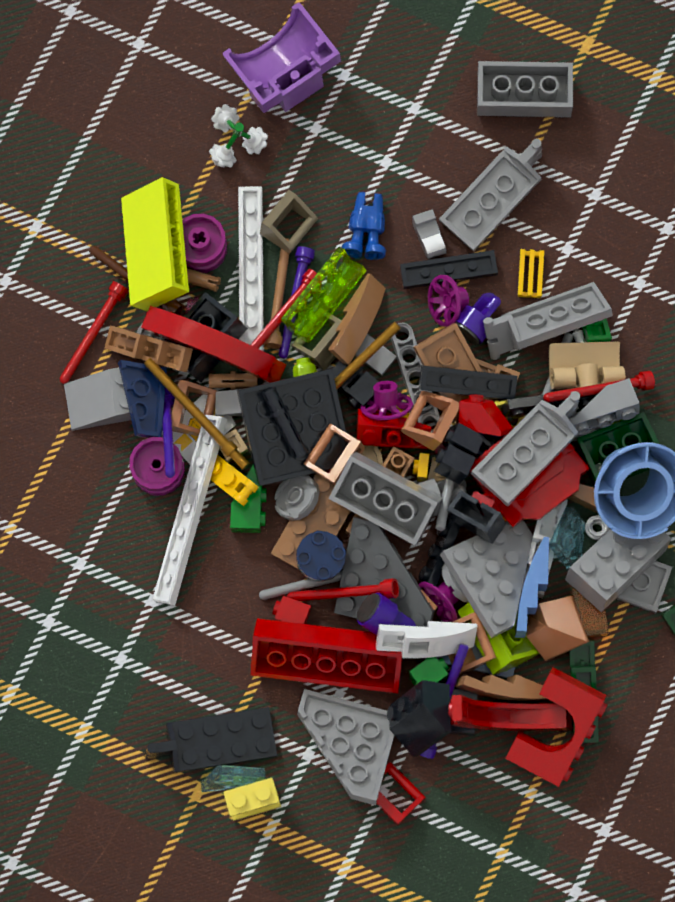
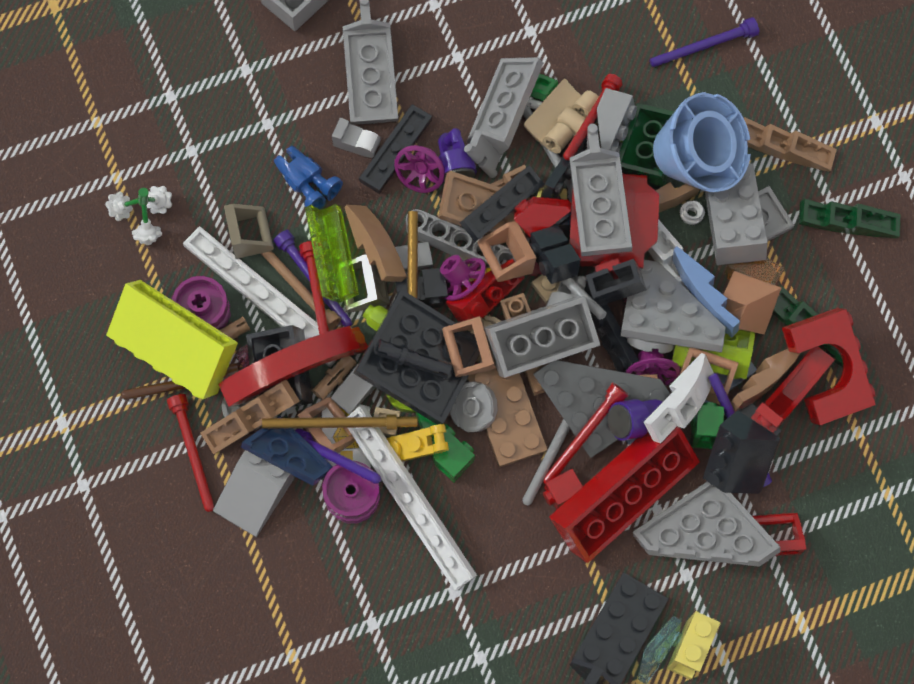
camera: 55 degrees left, 5 degrees down
medium lavender piece [223,3,341,113] -> none
dark blue brick [296,531,346,582] -> none
yellow plate [413,453,429,482] -> none
yellow tile [517,249,544,298] -> none
clear light blue wing [549,507,585,571] -> none

